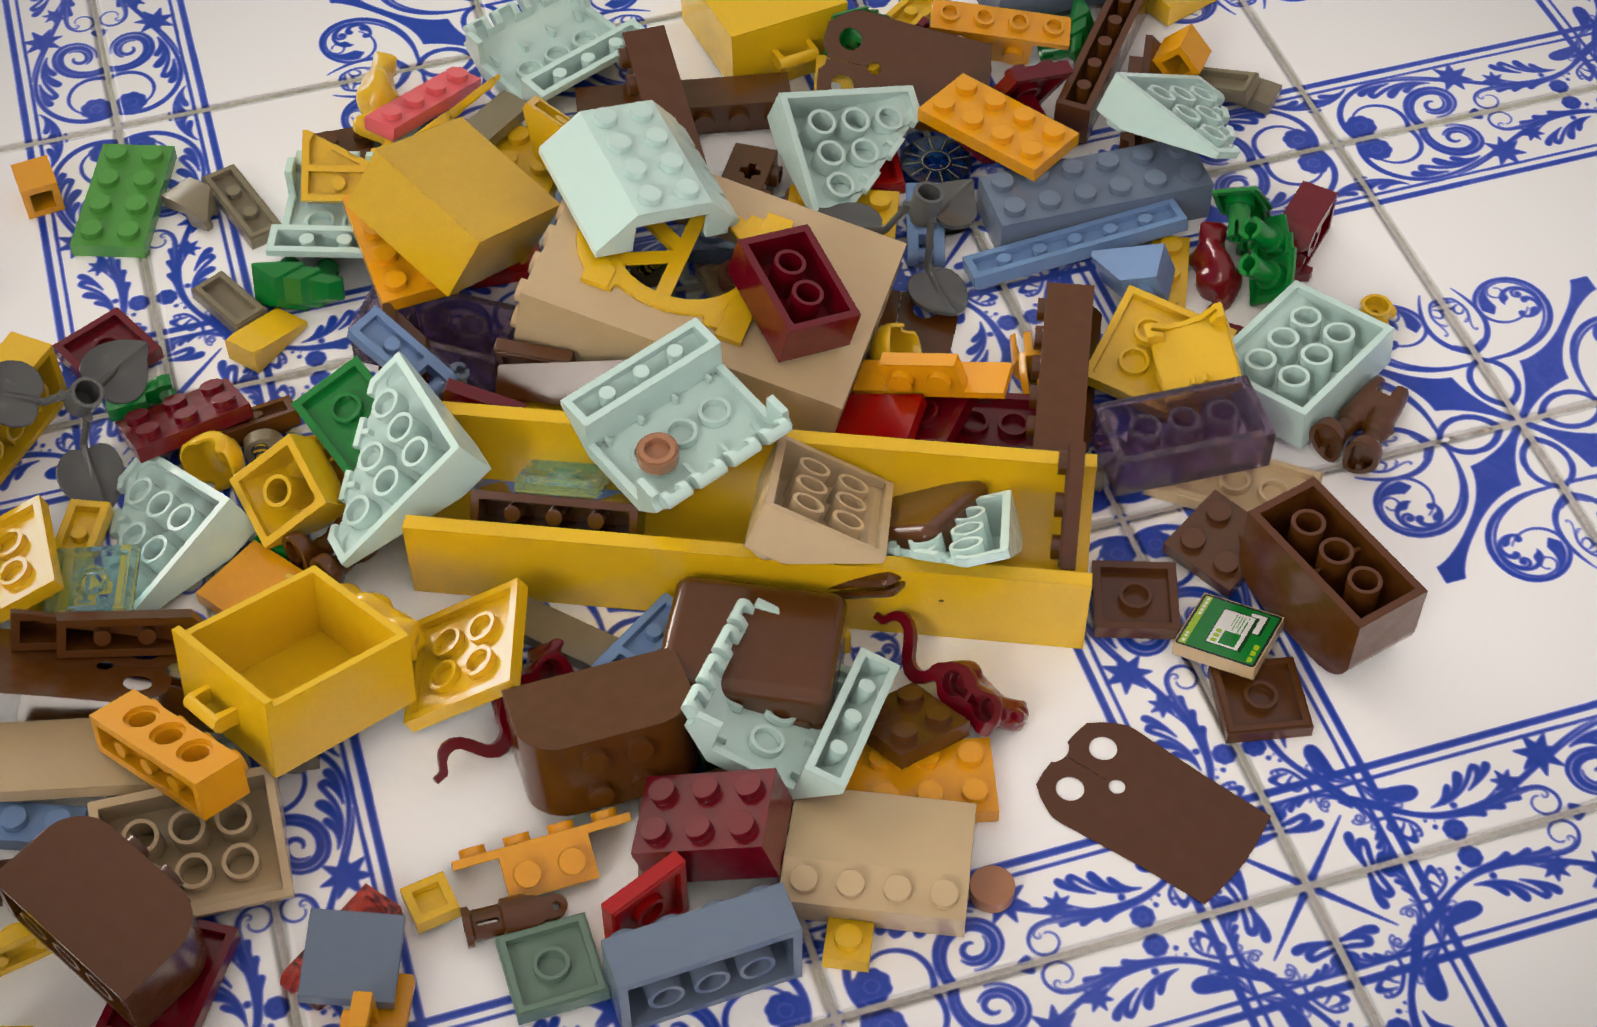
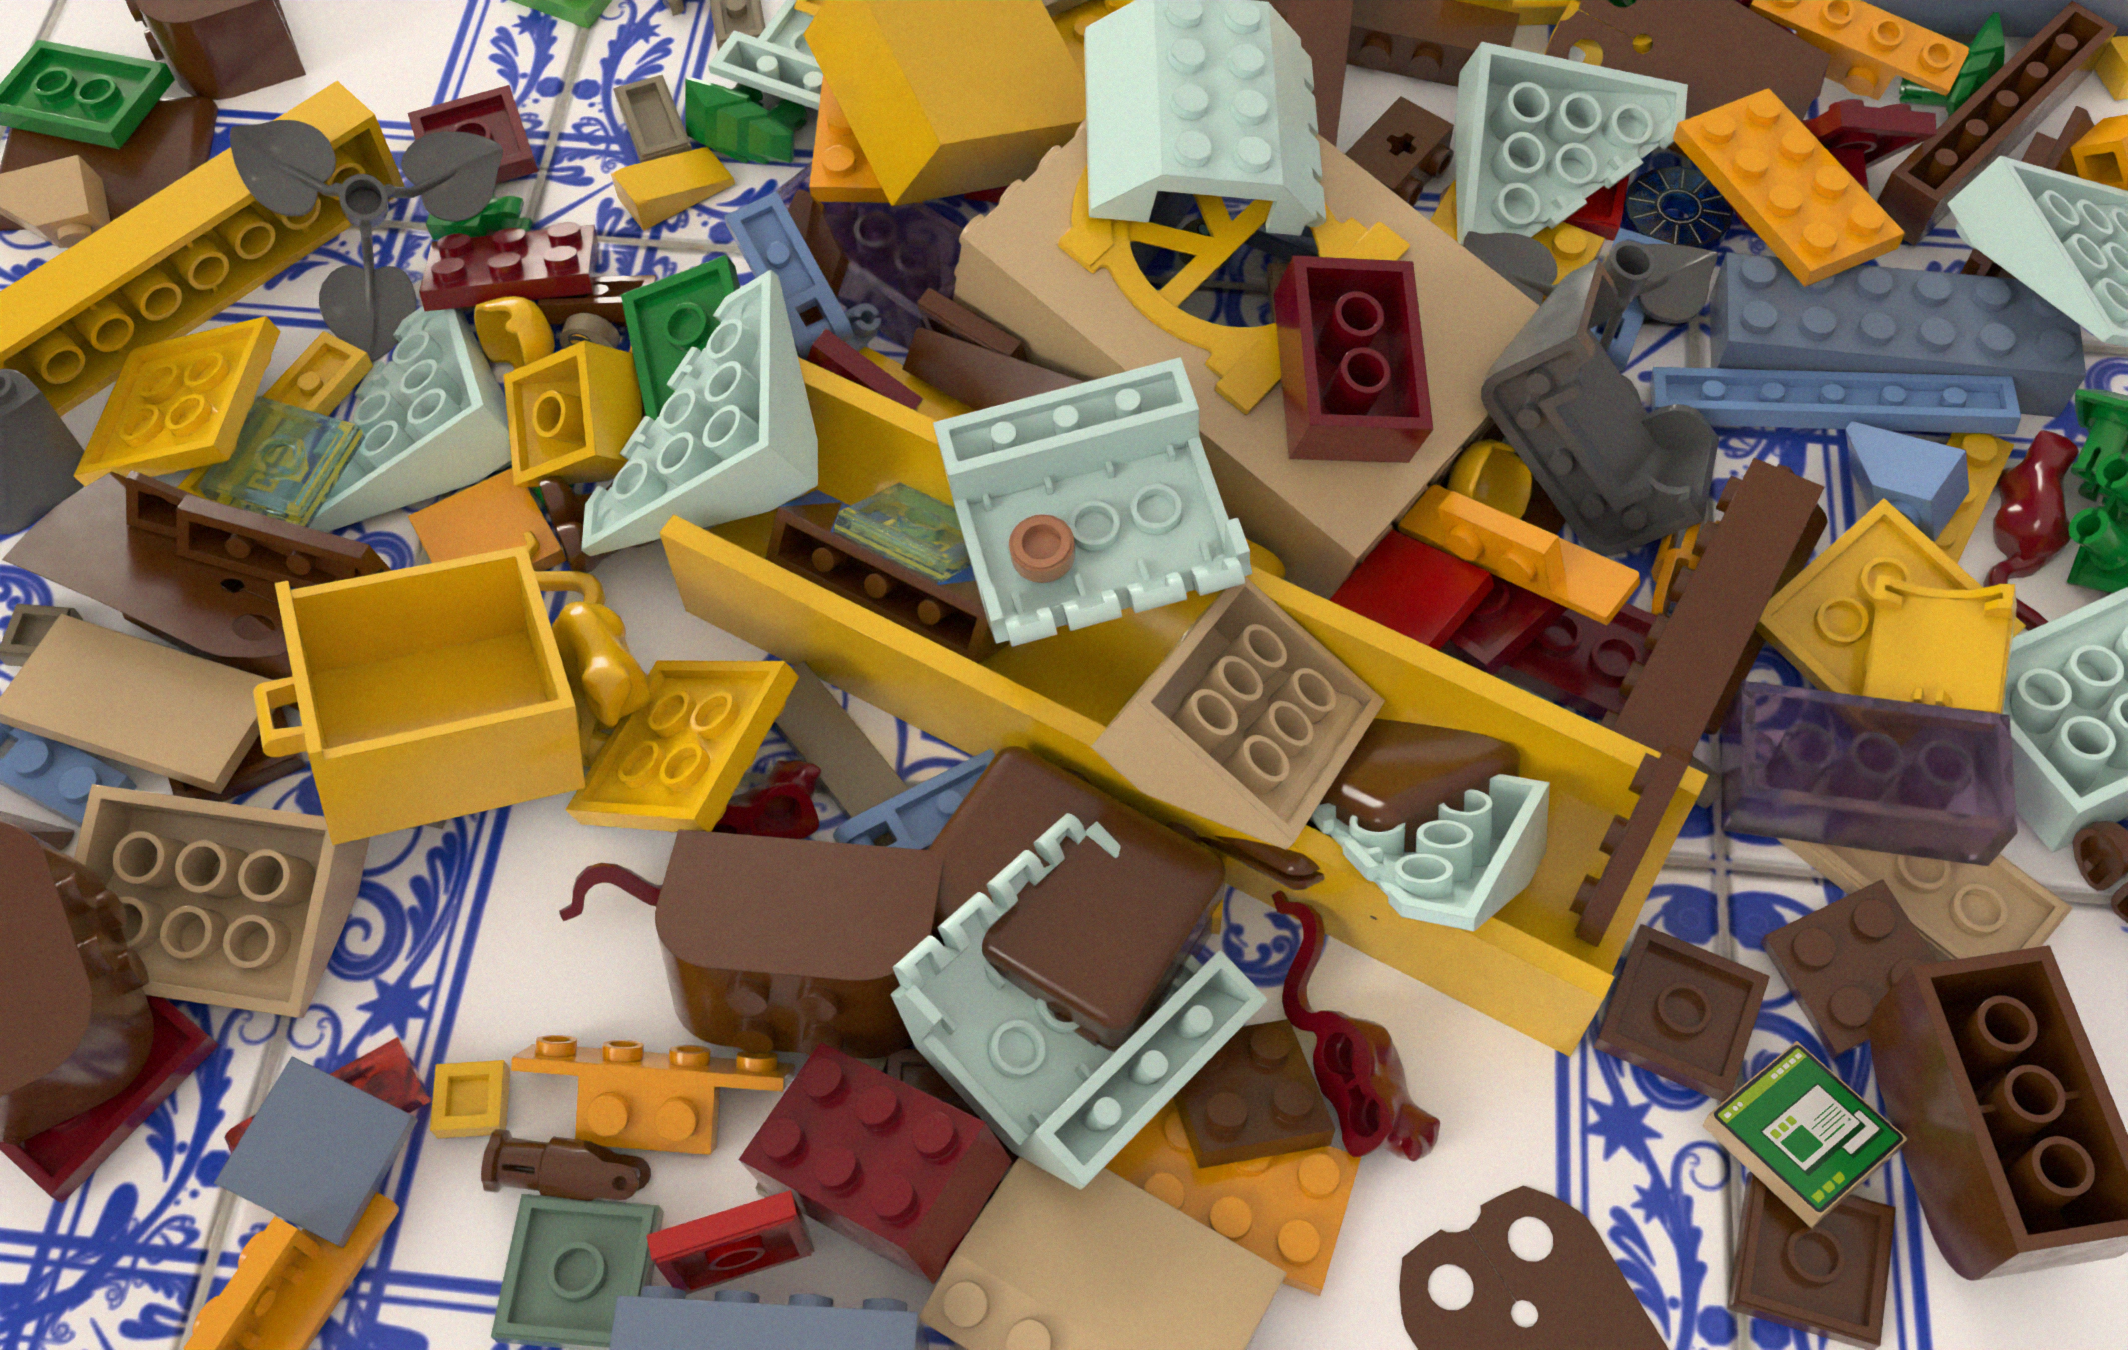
camera: 25 degrees right, 10 degrees up
light orange brick [89,689,250,821] -> none
none -> dark grey windscreen [1481,259,1719,555]

